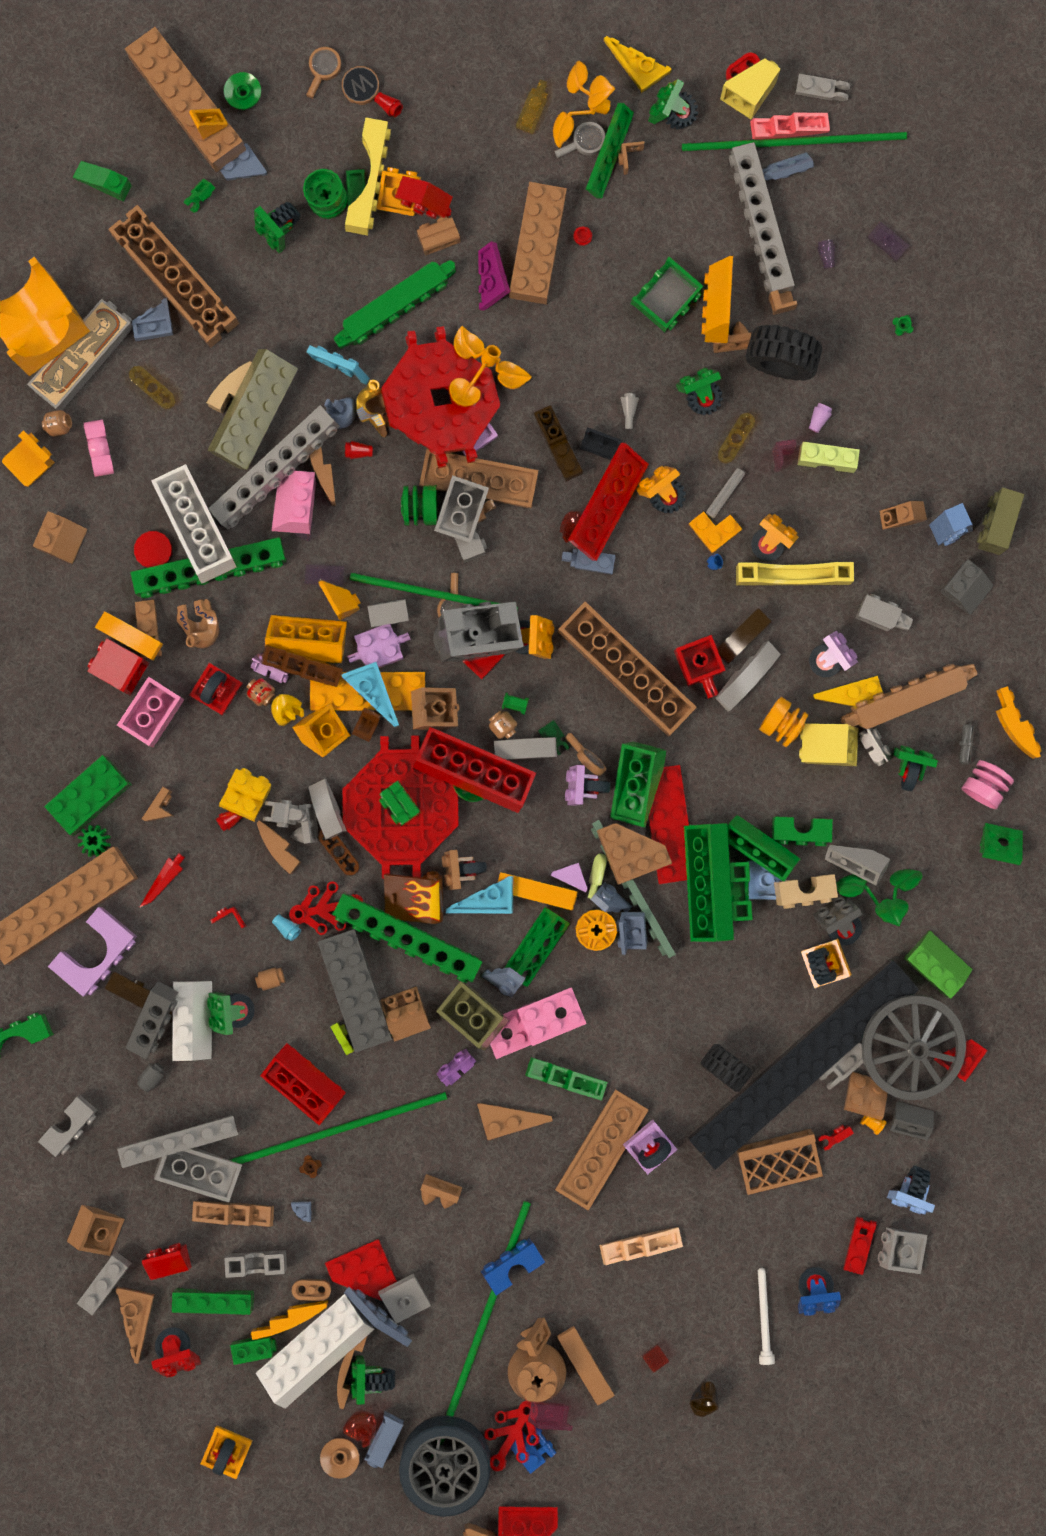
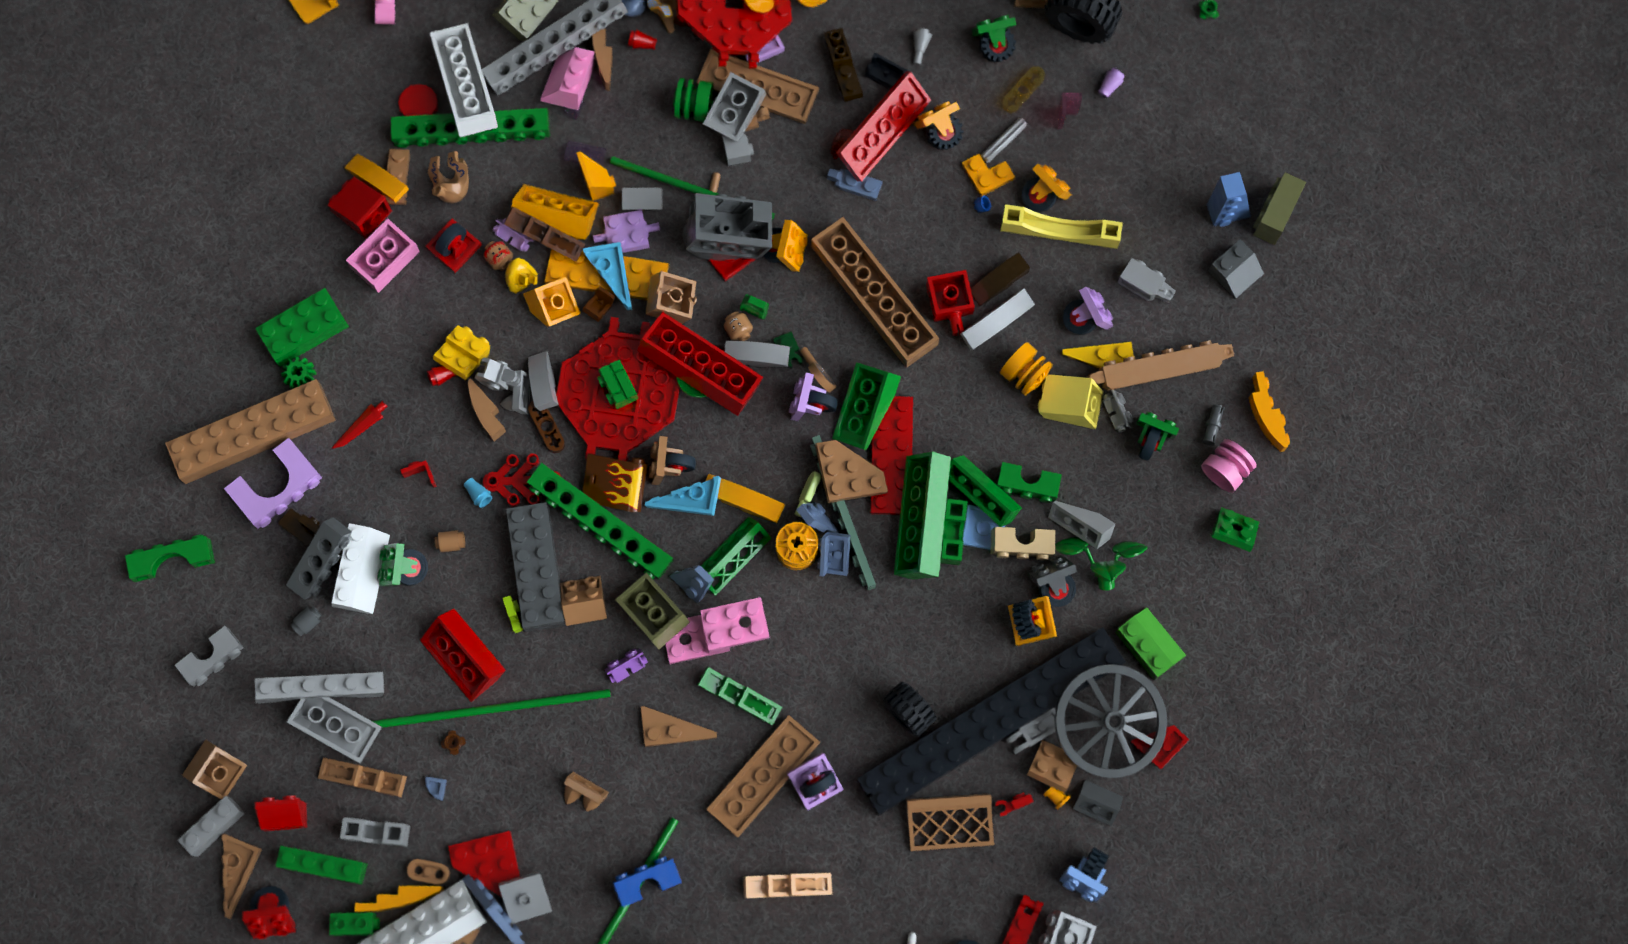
camera: 10 degrees right, 10 degrees down
medium nougat slope [33,511,88,564] -> none
medium nougat slope [142,787,174,822] -> none
lavender slope [551,863,587,892] -> none
yellowish green arch [797,442,860,473] -> none
medium nougat slope [879,501,927,530] -> none

